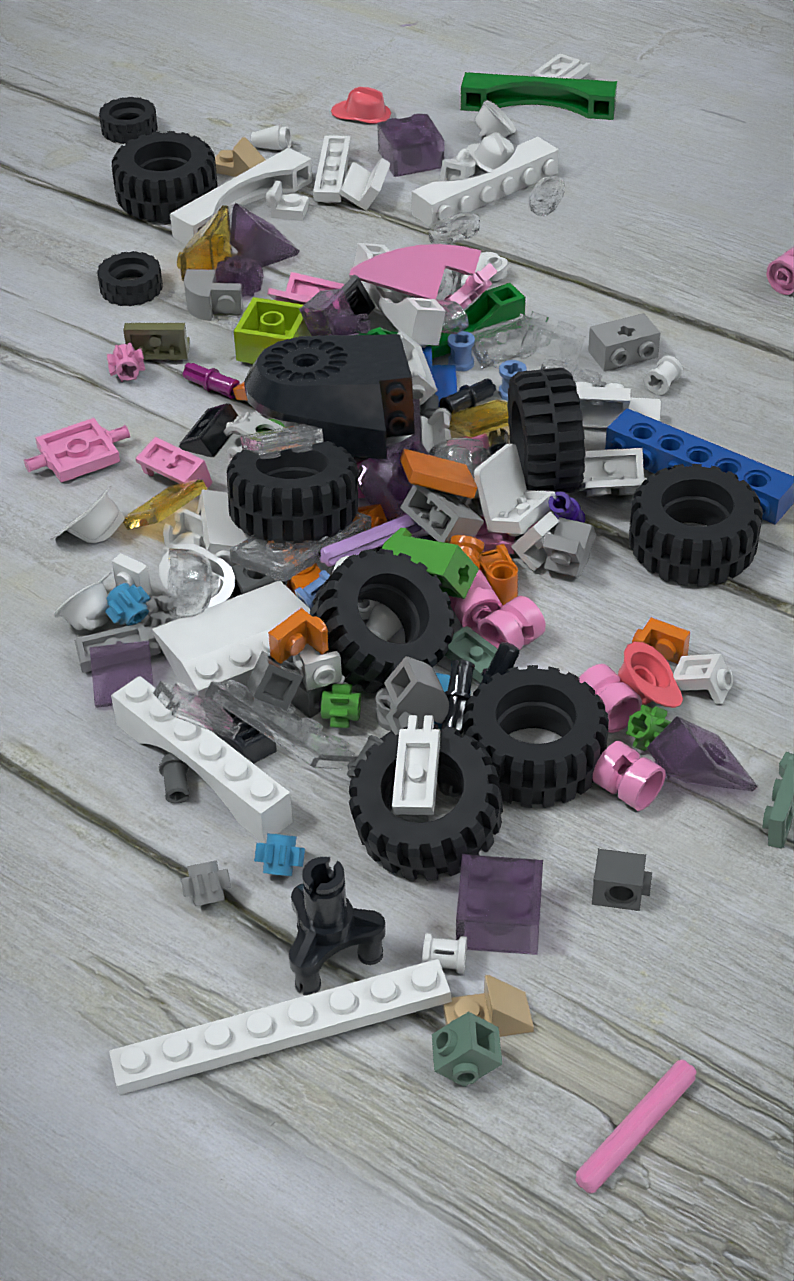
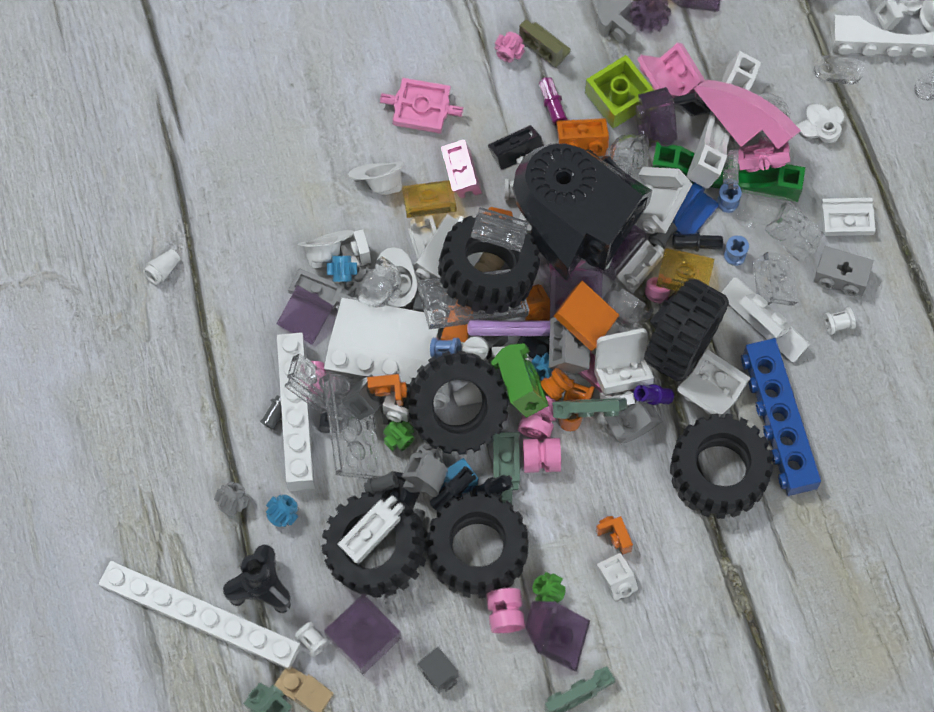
camera: 40 degrees right, 25 degrees up
bright pink wheel [579,664,642,733] -> none
coral piece [618,642,683,708] -> none
none -> sand green hinge [552,398,627,419]
none -> white plate [821,198,876,236]

